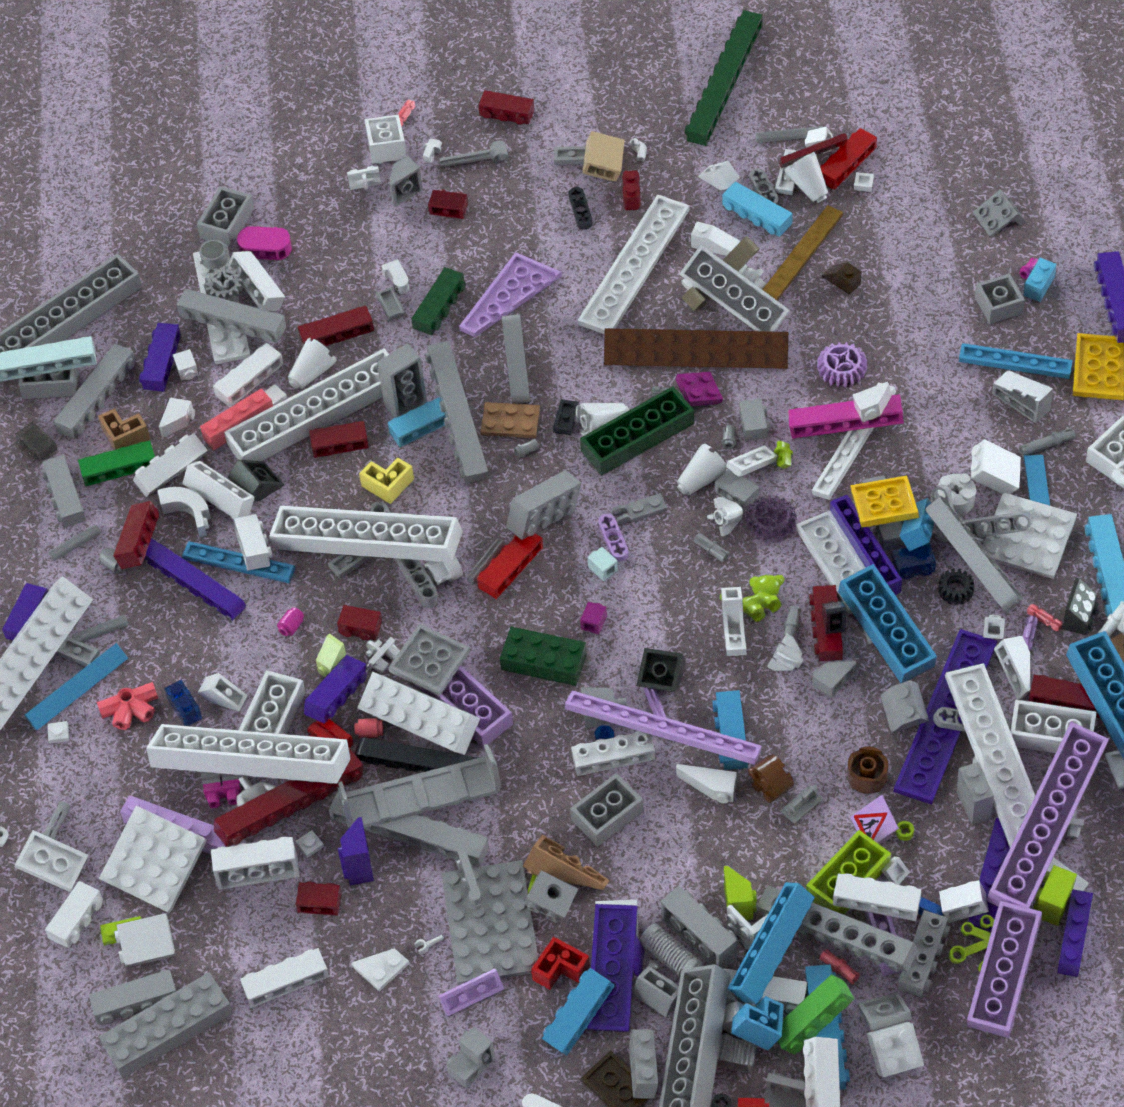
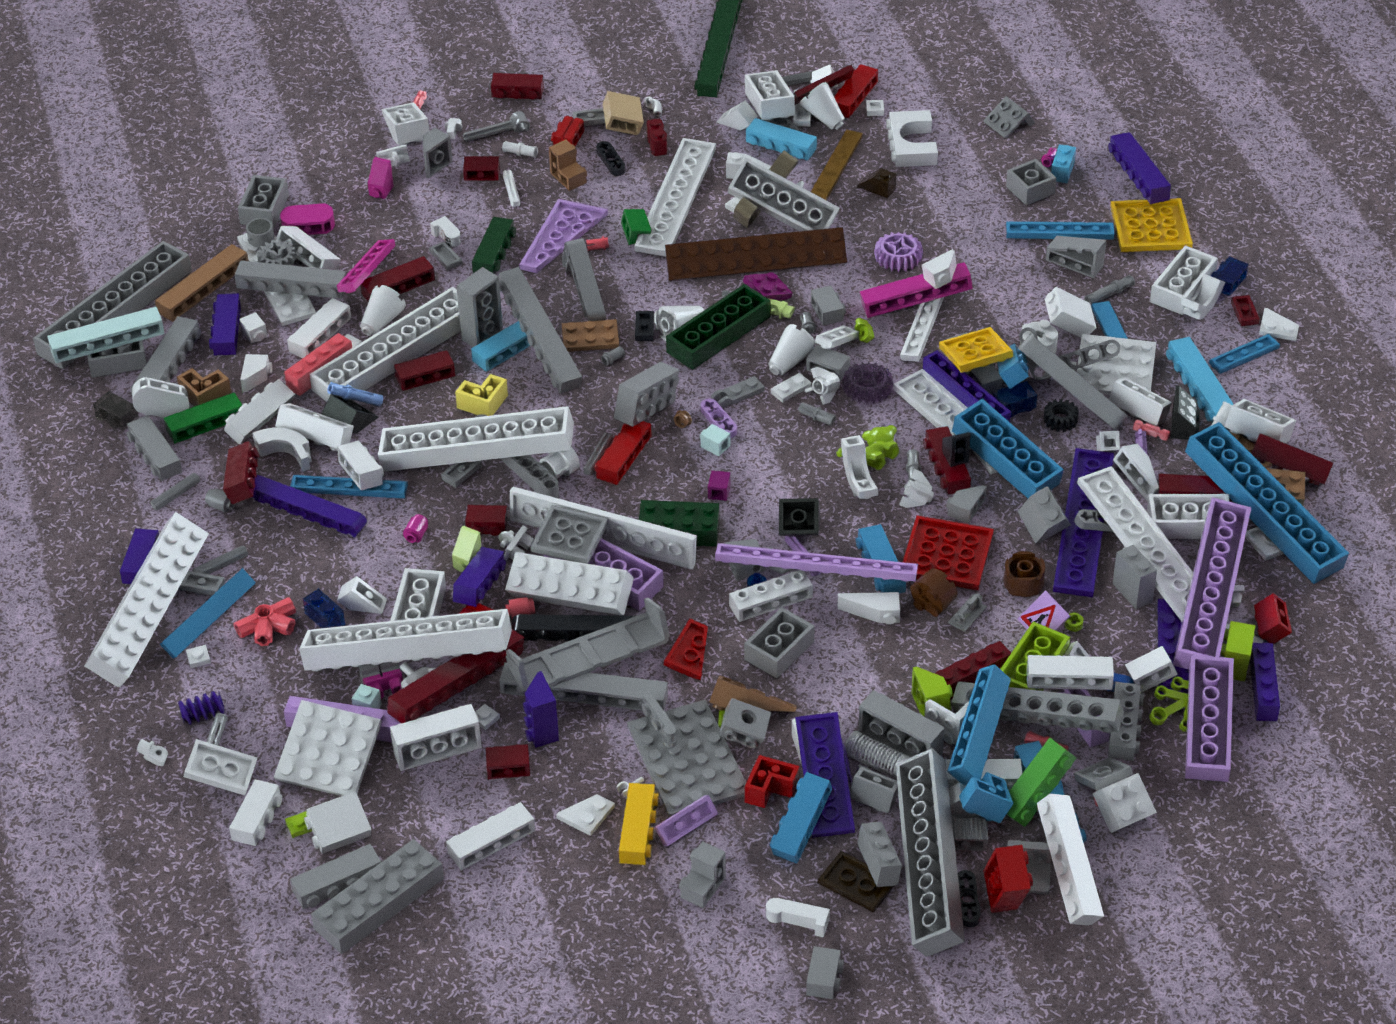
camera: 15 degrees left, 10 degrees down
none -> white brick [132,377,189,419]
none -> medium nougat brick [155,244,249,322]
none -> dark purple piece [178,691,225,725]
none -> light blue pin [327,382,383,407]
none -> dark pink plate [336,239,396,293]
none -> light aqua brick [351,684,382,709]
none -> dark pink slope [368,157,394,199]
none -> white pin [502,141,538,158]
none -> white axle [503,170,520,207]
none -> white plate [510,487,697,570]
none -> medium nougat brick [549,140,587,191]
none -> red brick [551,116,584,147]
none -> coral pin [586,236,609,251]
none -> yellow brick [619,783,659,865]
none -> green panel [621,209,652,245]
none -> red wing [663,618,708,681]
none -> medium nougat plate [674,410,692,428]
none -> white brick [745,70,795,121]
none -> yellowish green piece [769,299,795,319]
none -> white plate [771,373,811,403]
none -> white arch [886,110,938,167]
none -> red plate [903,515,994,590]
none -> dark red brick [935,641,1011,699]
none -> white brick [1109,377,1172,426]
none -> red brick [1254,593,1292,644]

